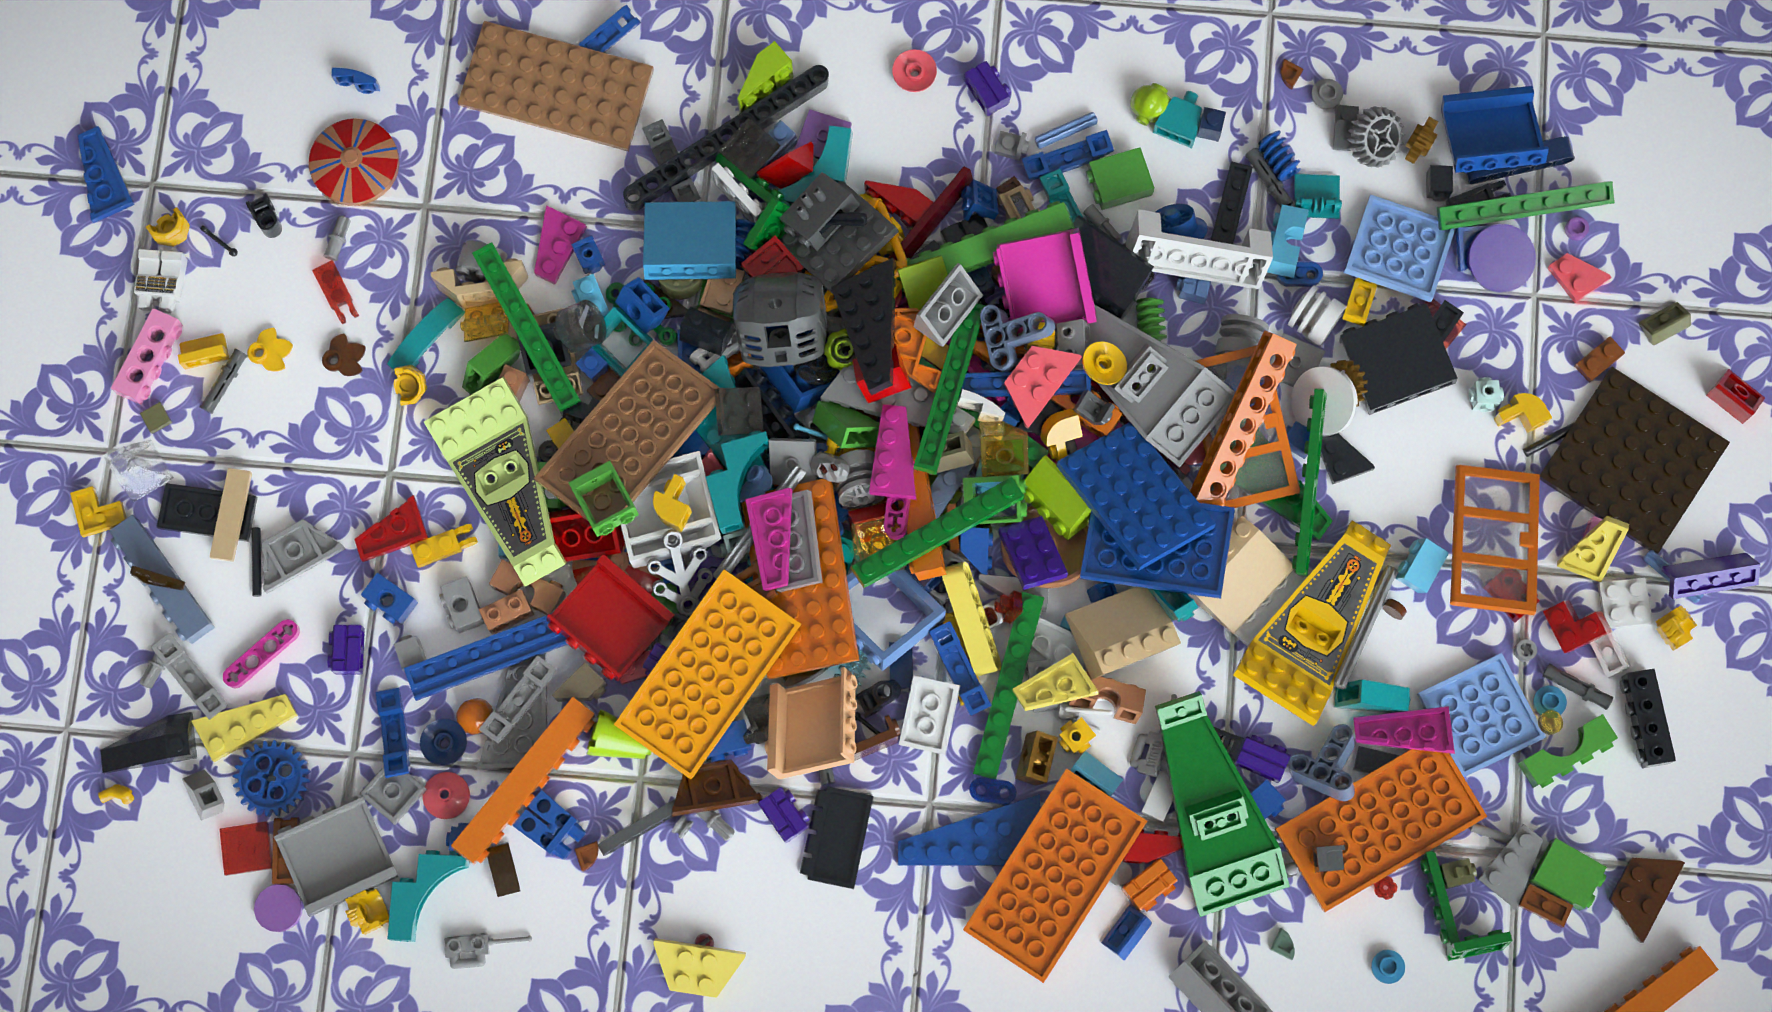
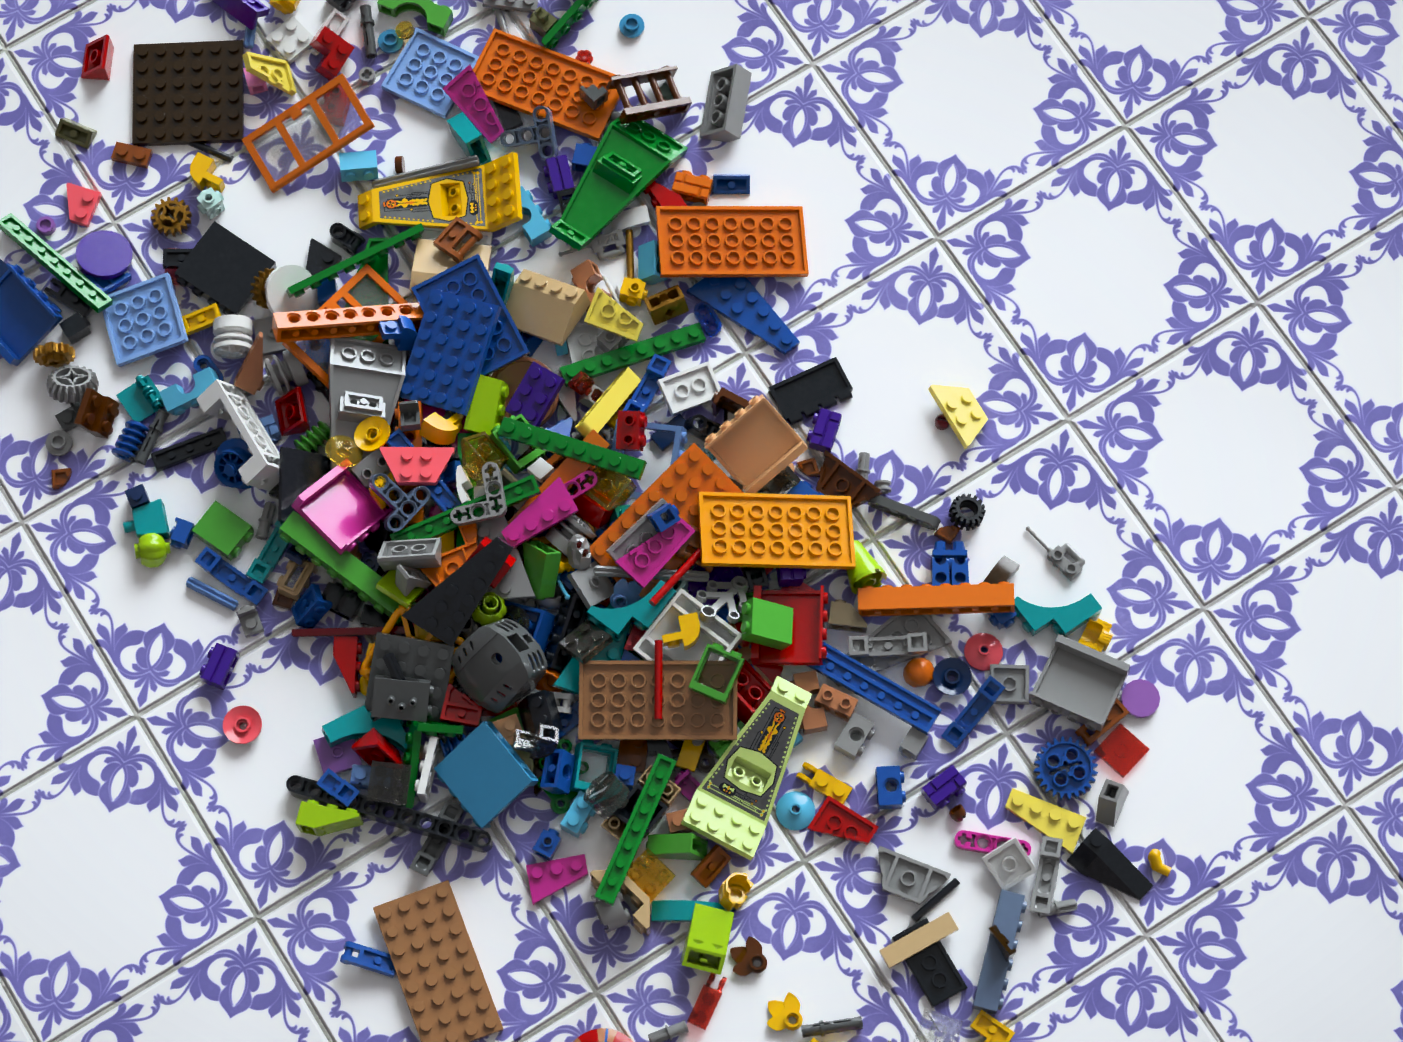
camera: 130 degrees left, 5 degrees down
none -> reddish brown plate [74,388,120,439]
none -> pearl gold gear [151,197,192,237]
none -> blue brick [170,517,195,549]
none -> nougat slope [234,331,265,395]
none -> red slope [275,386,310,436]
none -> blue slope [316,768,360,807]
none -> clear yellow dish [325,435,363,467]
none -> black piece [329,223,366,256]
none -> blue brick [378,315,418,351]
none -> light grey slope [395,564,432,597]
none -> dark orange plate [433,216,483,264]
none -> light grey beam [450,462,507,526]
none -> clear smoke brick [513,723,559,759]
none -> medium azure arch [520,186,552,247]
none -> white tile [527,457,554,483]
none -> reddish brown fence [606,65,692,124]
none -> red brick [616,410,648,451]
none -> pearl gold bar [625,229,634,279]
none -> blue brick [646,503,680,532]
none -> red bar [649,548,701,606]
none -> red bar [654,640,663,720]
none -> magenta bracket [674,769,700,802]
none -> lime slope [680,903,734,975]
none -> dark orange plate [690,845,732,888]
none -> bright green brick [740,597,793,650]
none -> medium azure dish [776,791,815,831]
none -> dark orange tile [796,457,820,477]
none -> black tyre [949,493,986,531]
none -> reddish brown hinge [949,804,966,822]
none -> white plate [982,837,1037,890]

